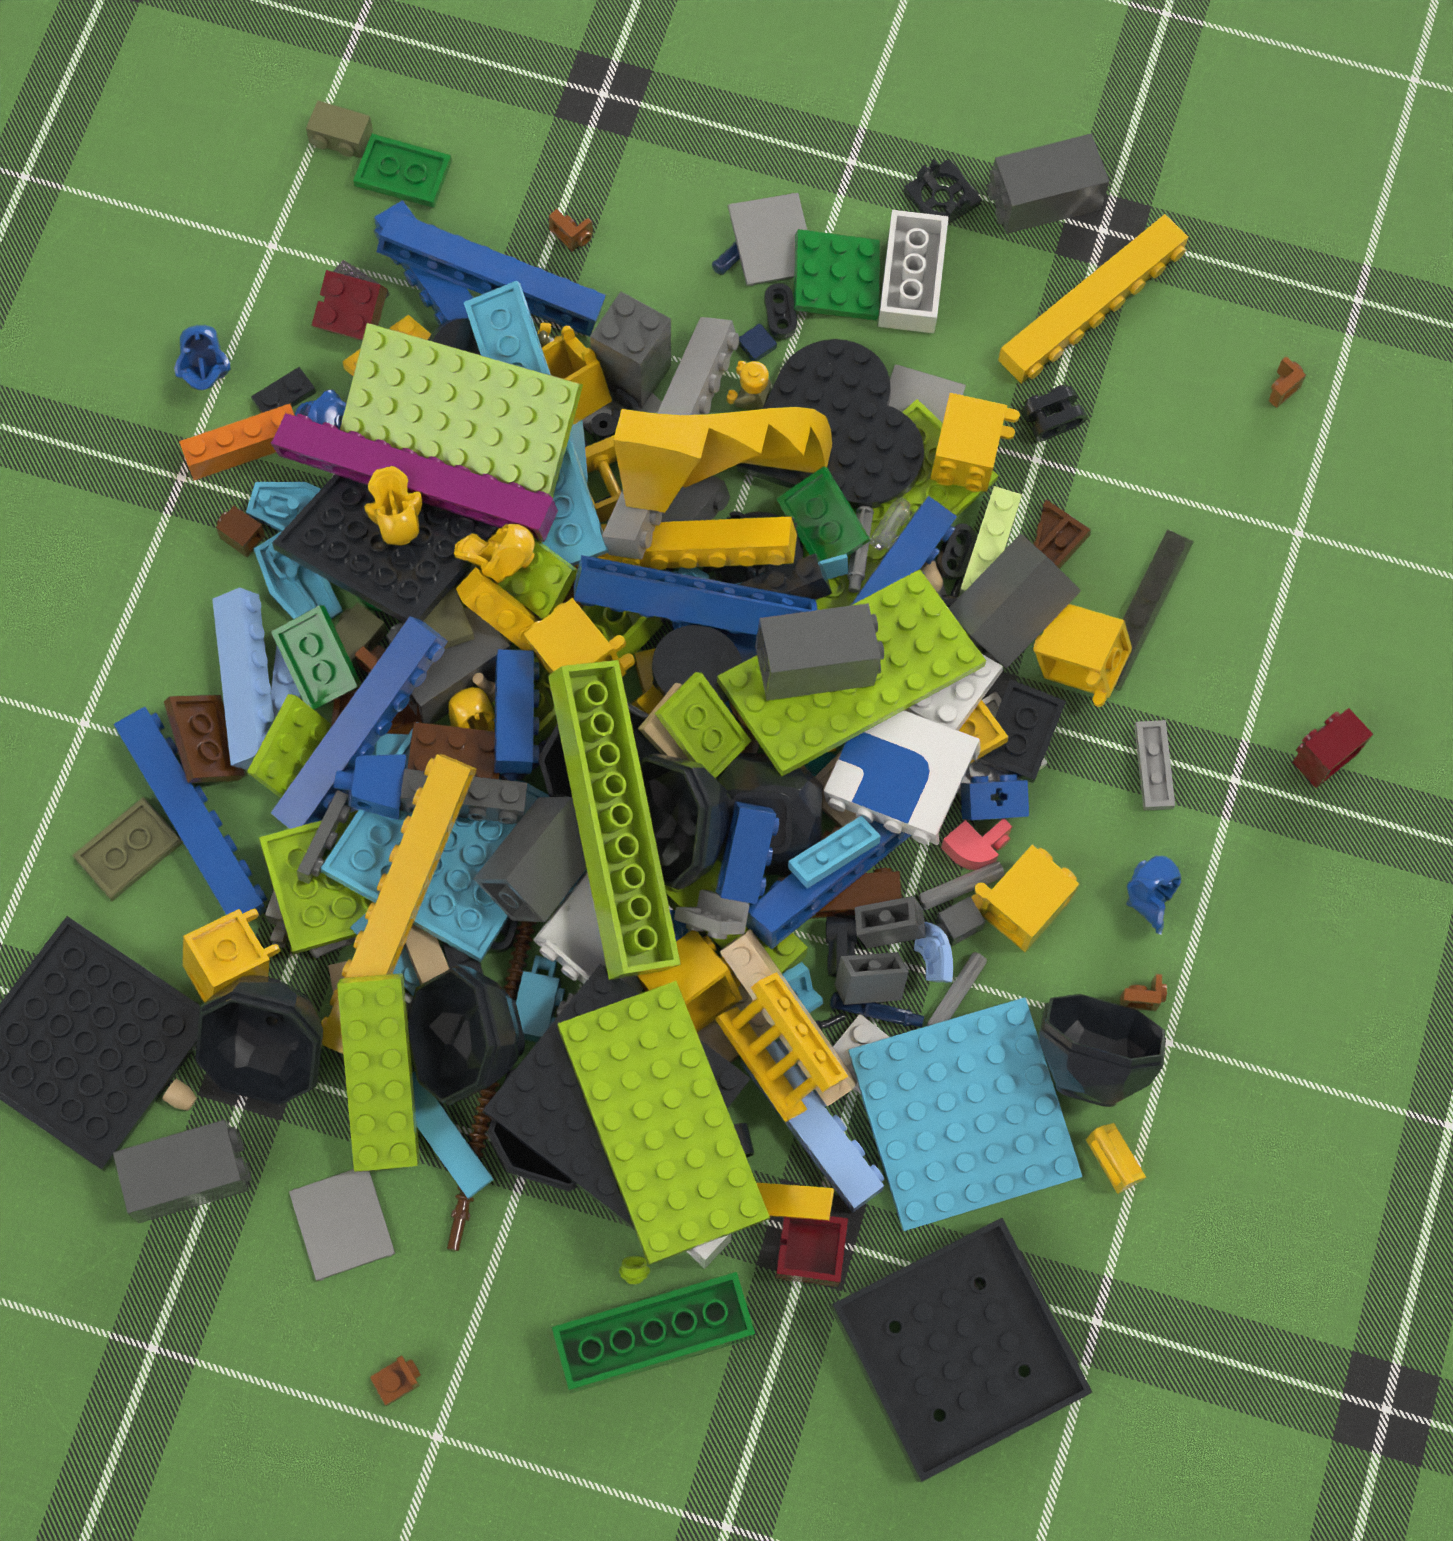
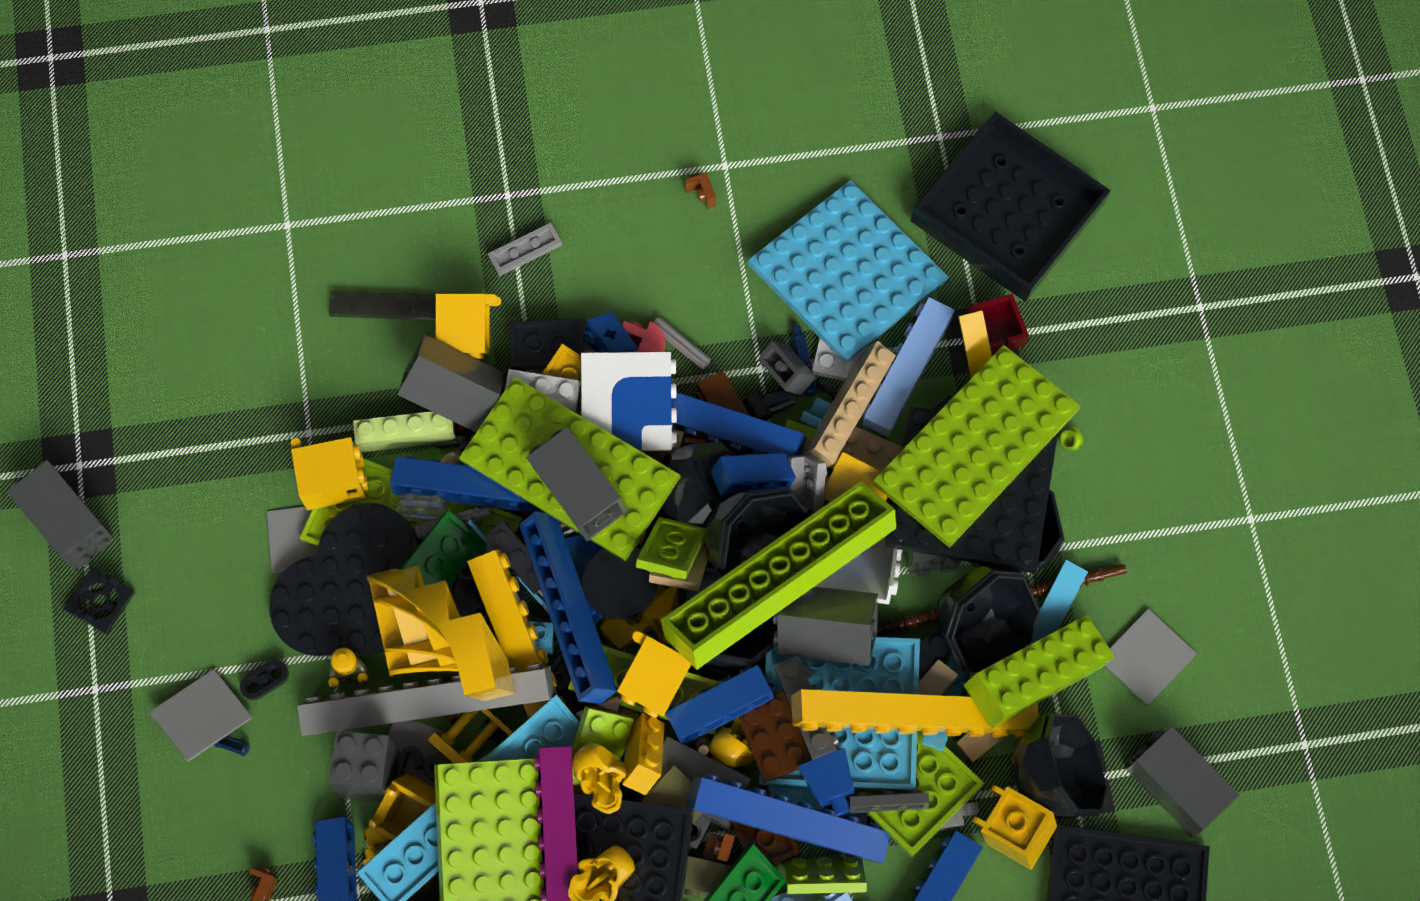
camera: 115 degrees left, 0 degrees up
tan hose [162,1078,197,1111] -> none
dark orange bracket [370,1355,421,1406] -> none
medium azure brick [516,955,565,1042] -> none
green brick [551,1272,755,1394] -> none
yellow fence [715,972,848,1123] -> none
dark blue tile [738,323,777,362] -> none
medium azure plate [788,816,881,889] -> none
green plate [794,229,880,321] -> none
dark grey brick [854,896,926,948] -> none
white brick [878,210,948,333] -> none
light blue tile [914,922,953,982] -> none
light grey axle [927,952,987,1026] -> none
black plate [936,523,977,580] -> none
dark grey brick [936,896,986,947] -> none
yellow container [971,845,1079,952] -> none
yellow brick [998,214,1188,384] -> none
black brick [1021,385,1088,441] -> none
reddish brown wing [1033,499,1091,569] -> none
black rock [1039,994,1166,1107] -> none
yellow tile [1086,1123,1146,1194] -> none
blue head [1126,856,1181,935] -> none
dark orange bracket [1268,357,1306,408] -> none
dark red piece [1292,708,1374,789] -> none

